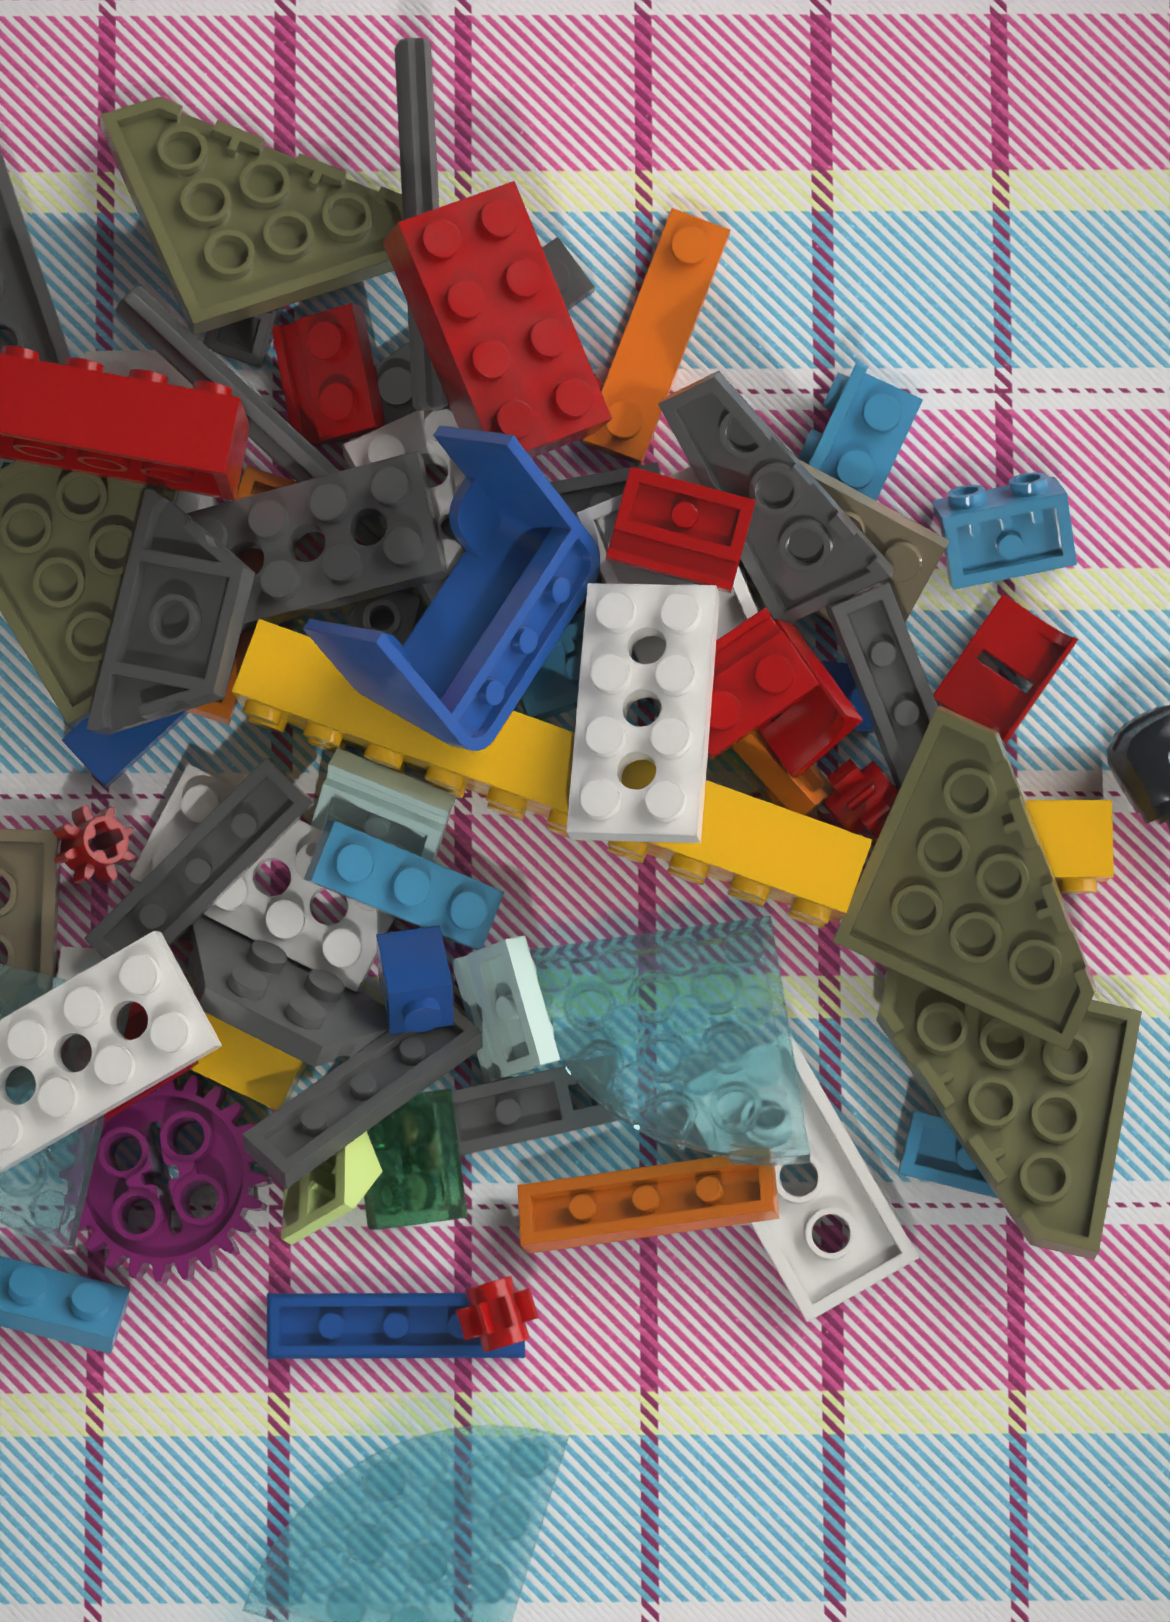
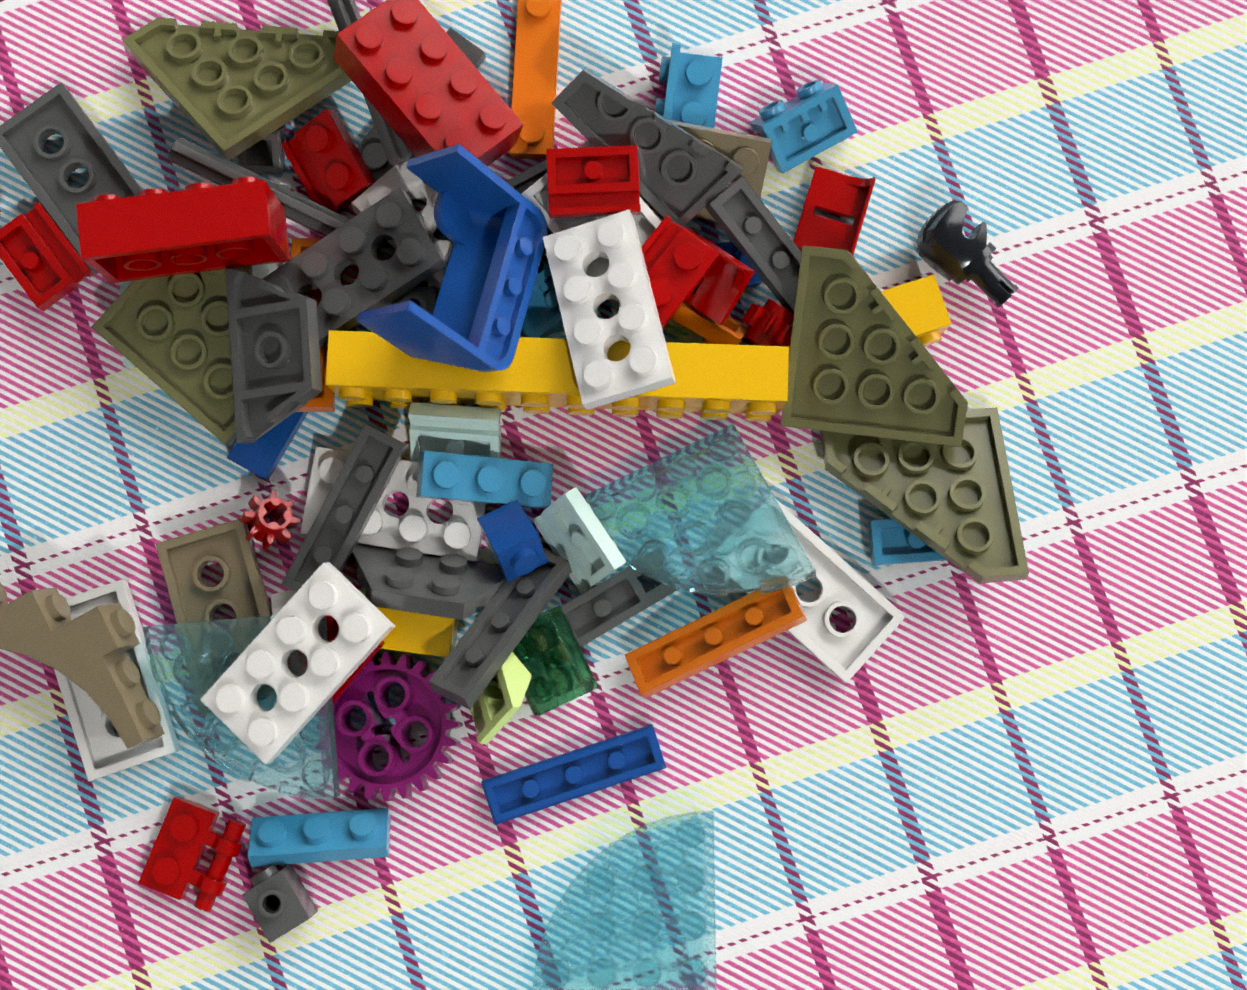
camera: 20 degrees left, 0 degrees up
red gear [456,1276,539,1353] -> none

